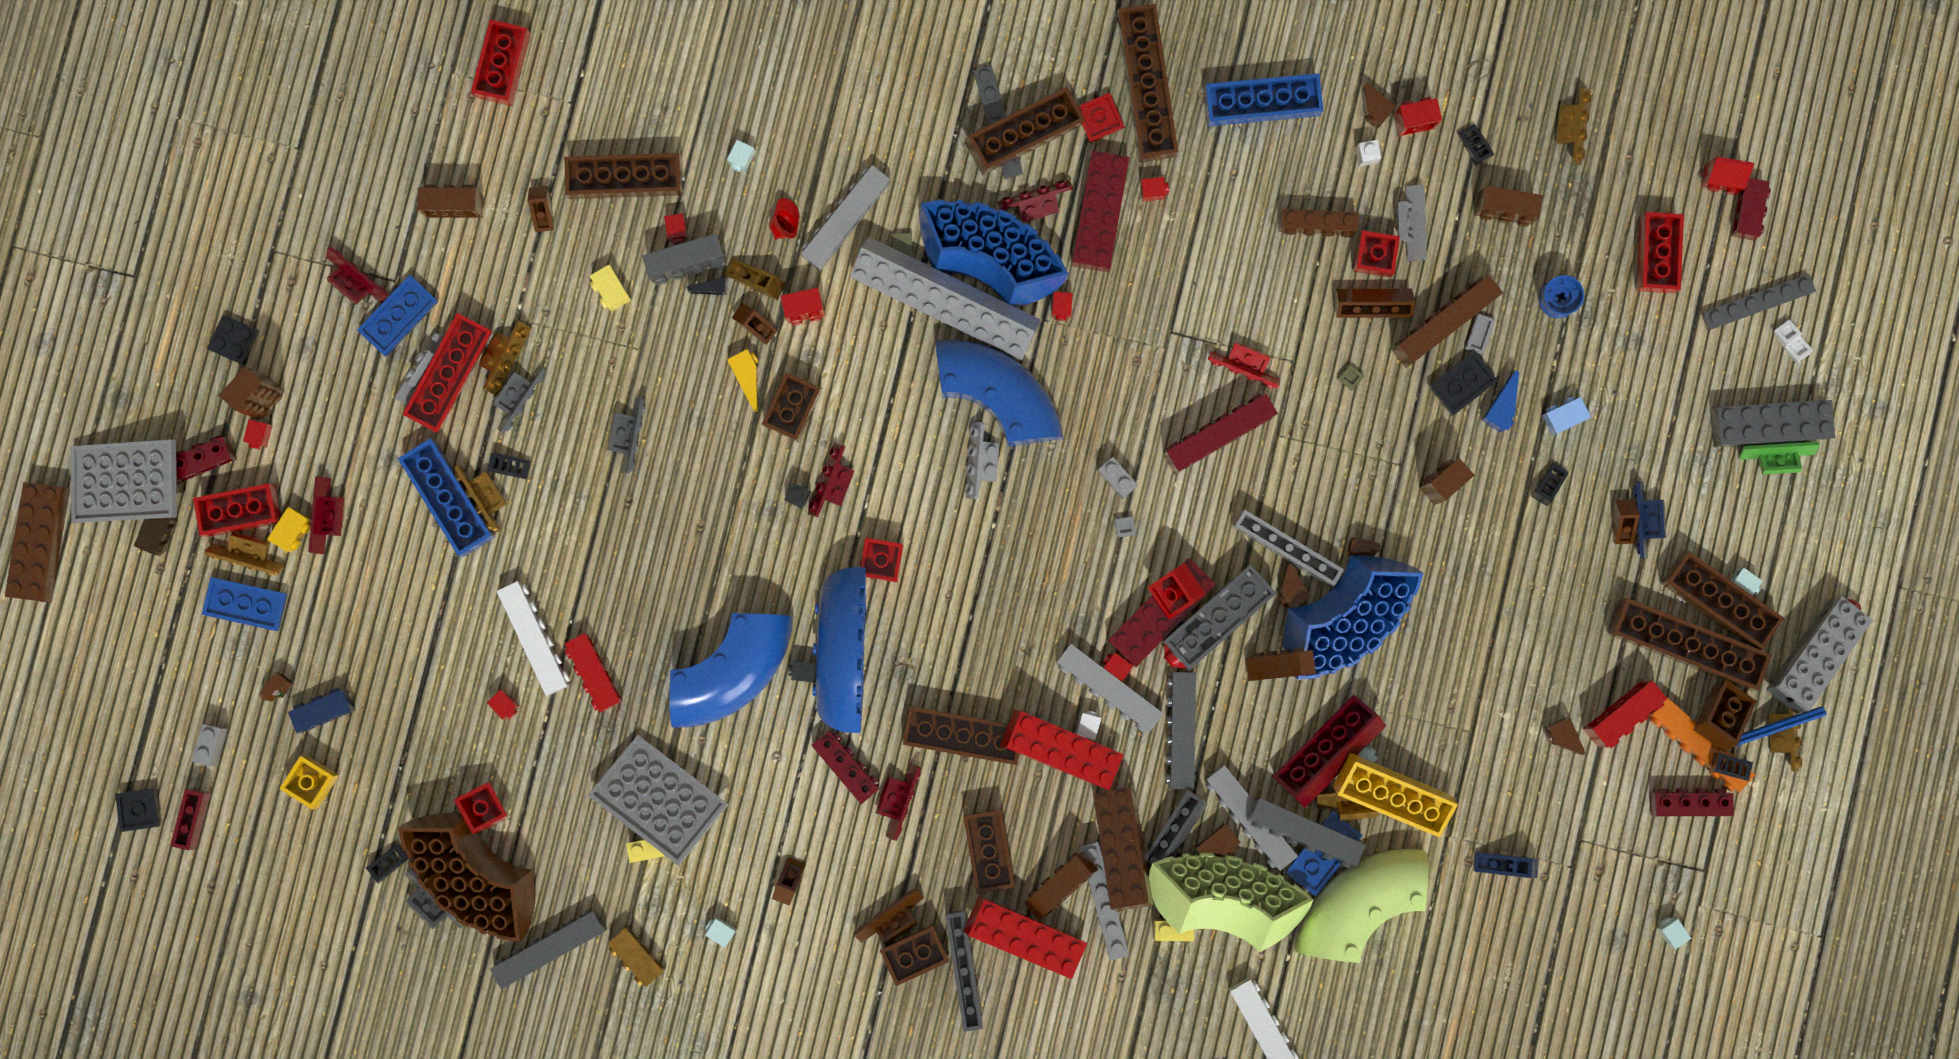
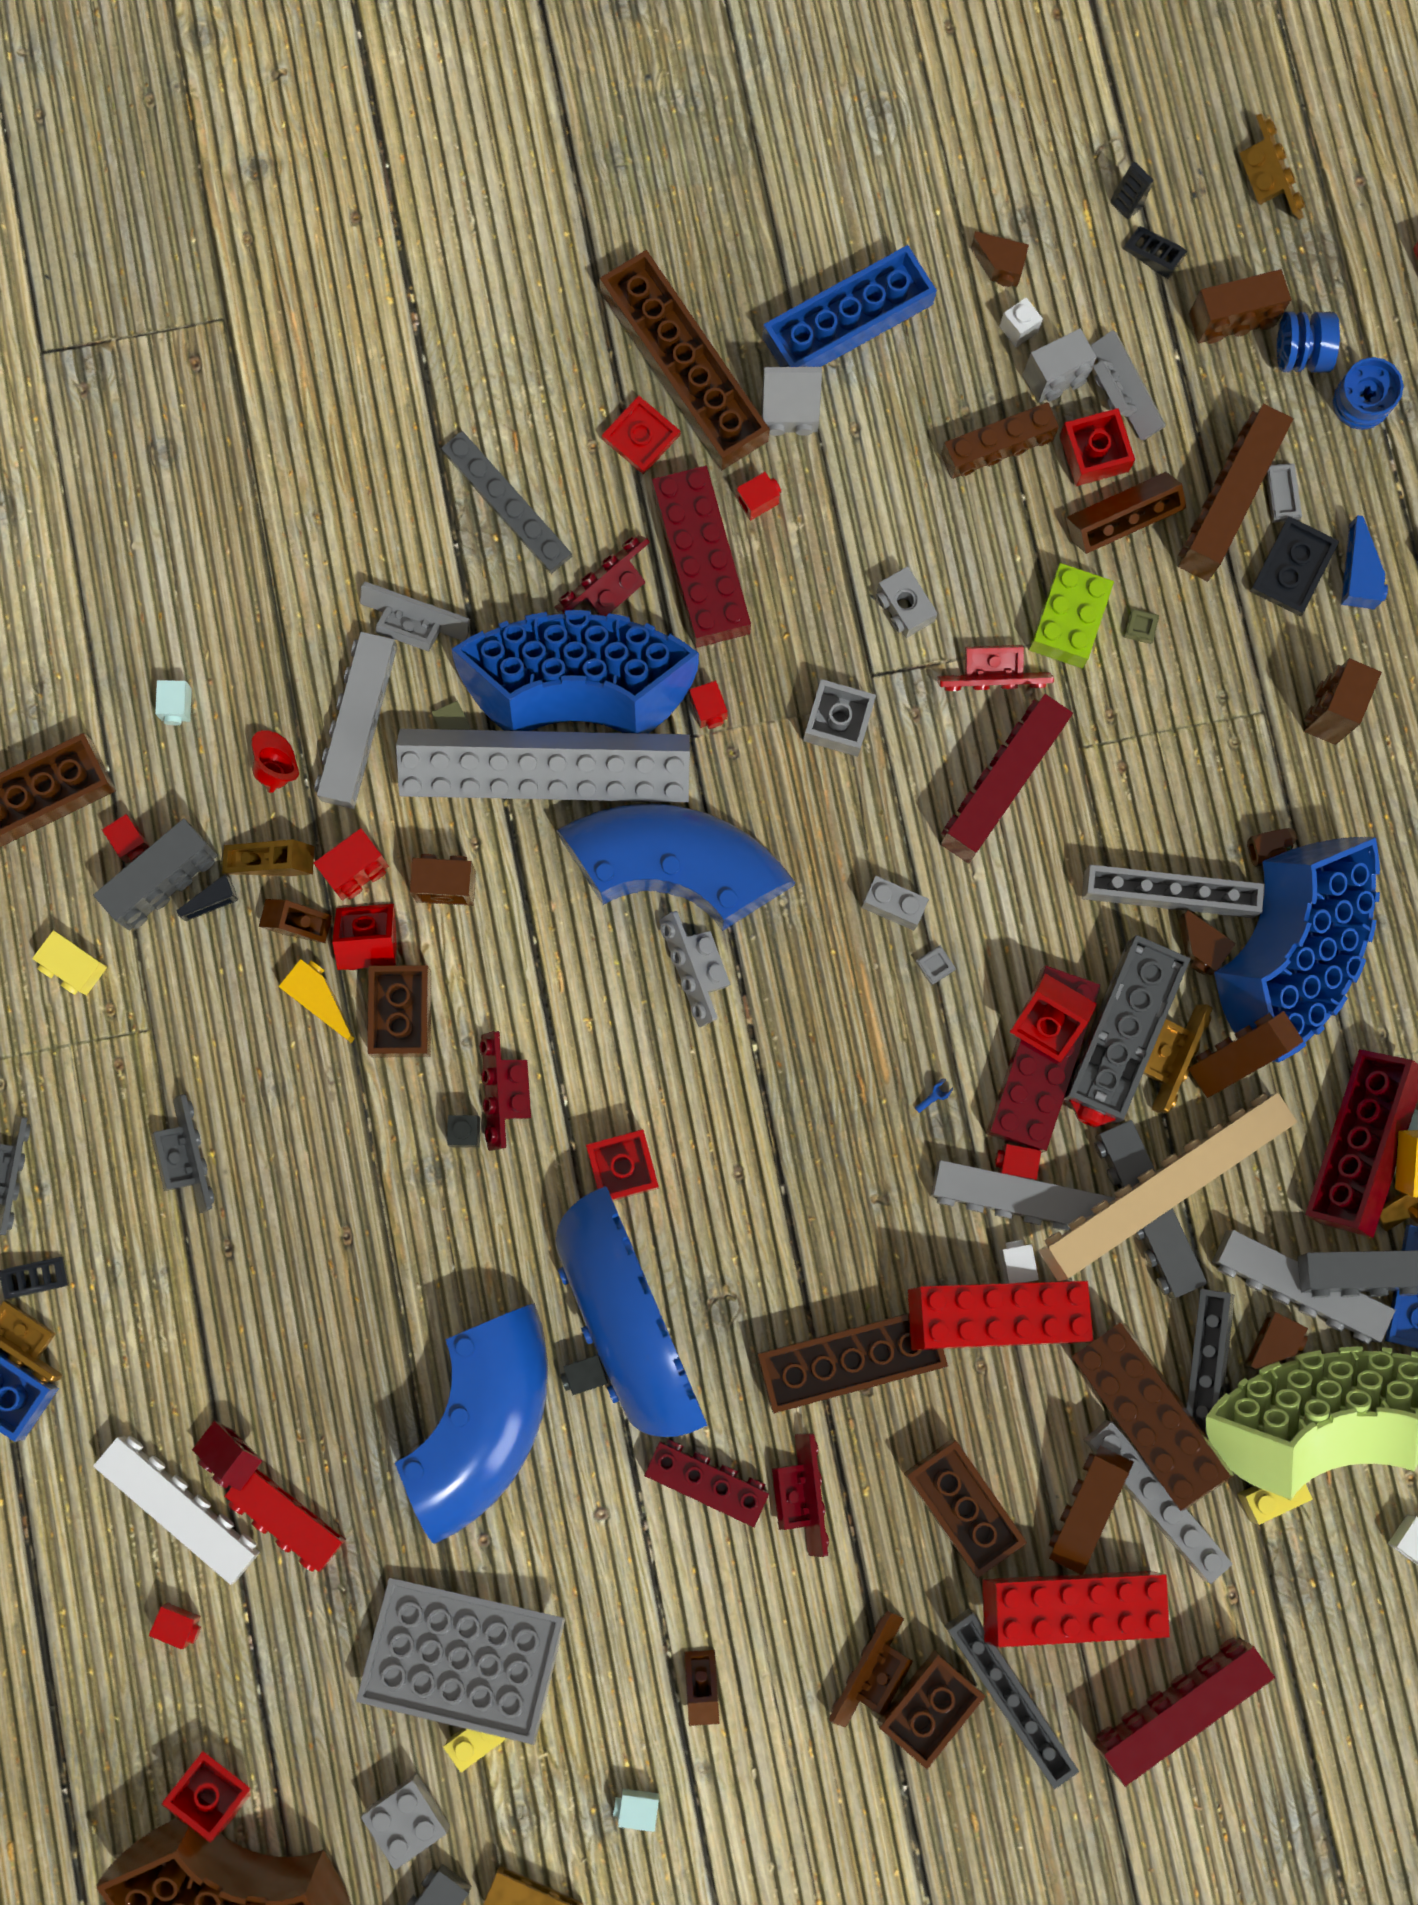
camera: 25 degrees left, 5 degrees down
reddish brown brick [964,87,1085,175] -> none
red brick [1393,97,1442,137] -> none
none -> dark red brick [192,1420,263,1491]
none -> red slope [332,904,397,970]
none -> light grey bracket [360,582,470,652]
none -> light grey brick [361,1773,450,1871]
none -> reddish brown brick [410,854,476,906]
none -> light grey slope [761,367,822,436]
none -> light grey brick [803,679,876,757]
none -> light grey brick [876,566,938,638]
none -> blue hand [915,1079,953,1113]
none -> light grey brick [1023,328,1097,403]
none -> lime brick [1029,563,1114,668]
none -> tan brick [1038,1092,1297,1281]
none -> dark red brick [1093,1638,1276,1787]
none -> black slope [1110,161,1154,219]
none -> pearl gold bracket [1143,1004,1213,1113]
none -> blue wheel [1276,311,1340,373]

